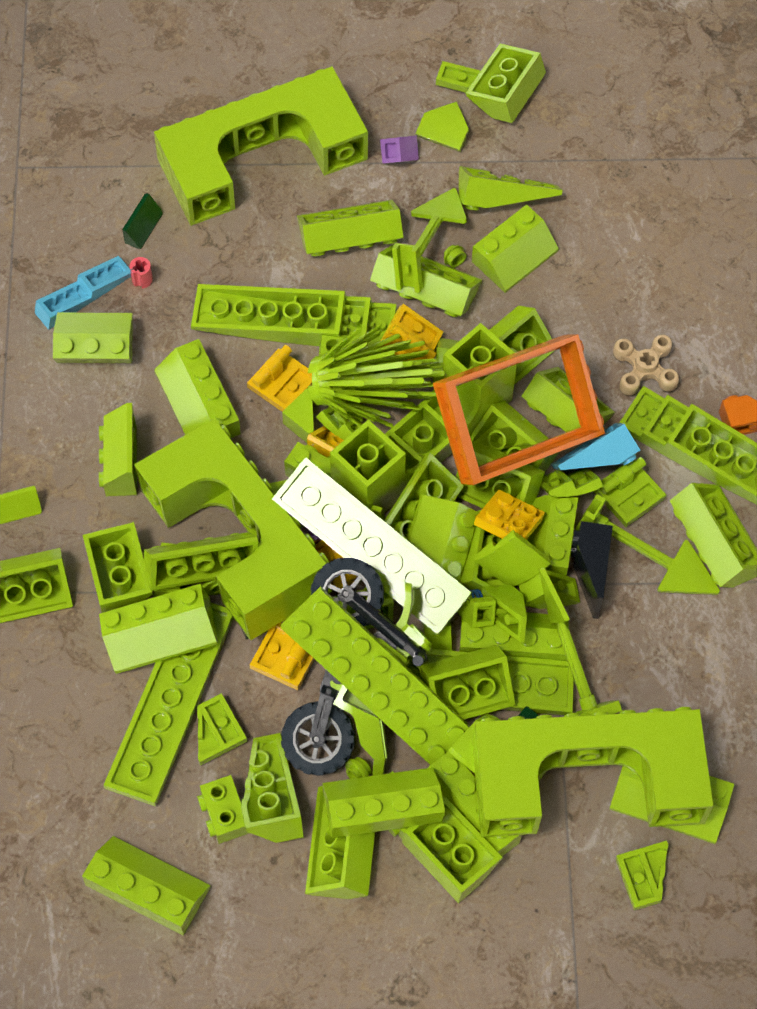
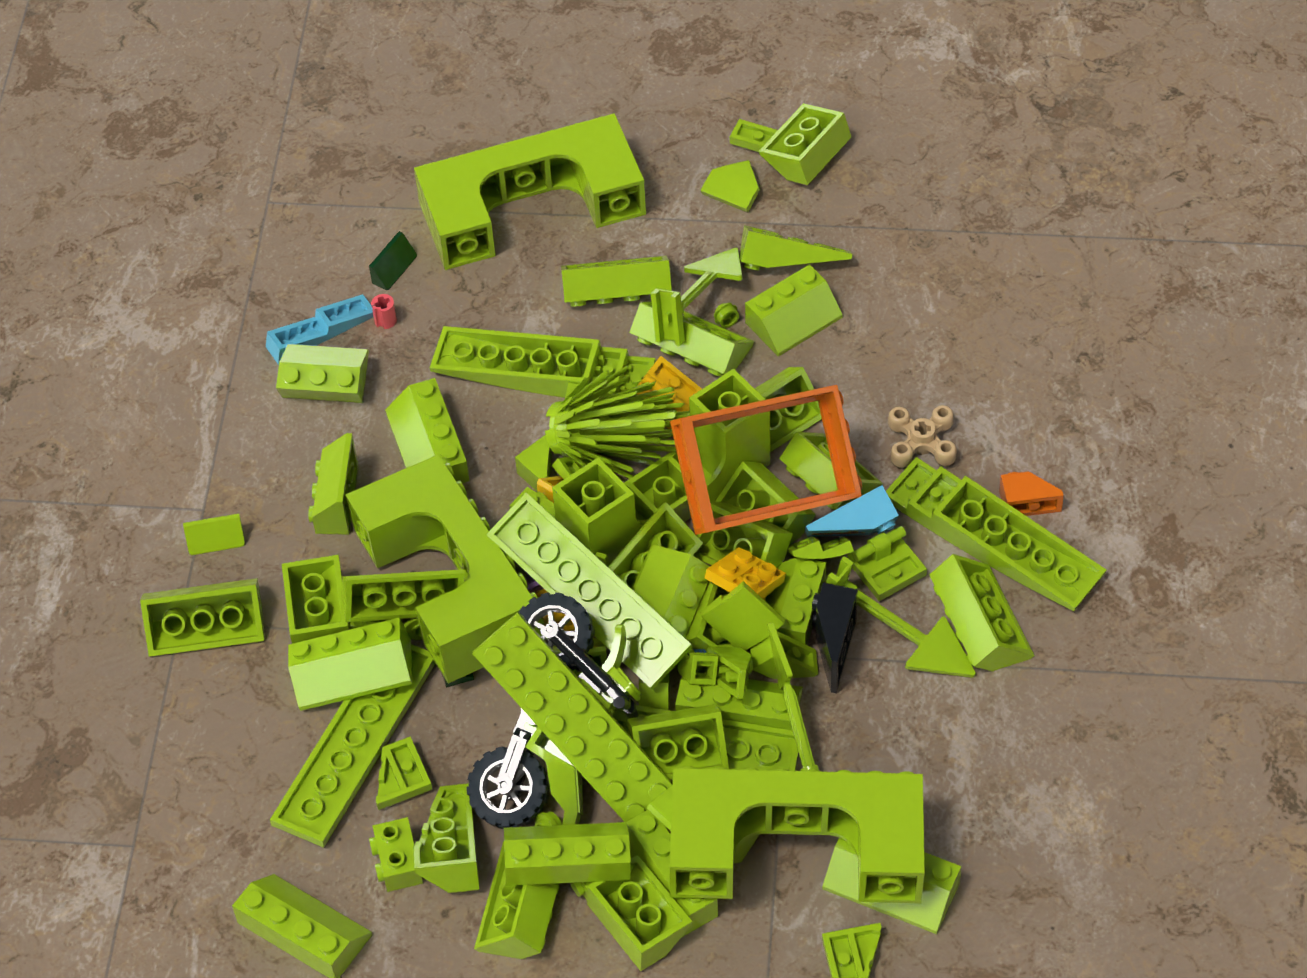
camera: 10 degrees right, 10 degrees down
yellow plate [247,345,312,412] -> none
yellow plate [250,623,315,690] -> none
medium lavender panel [380,136,419,164] -> none

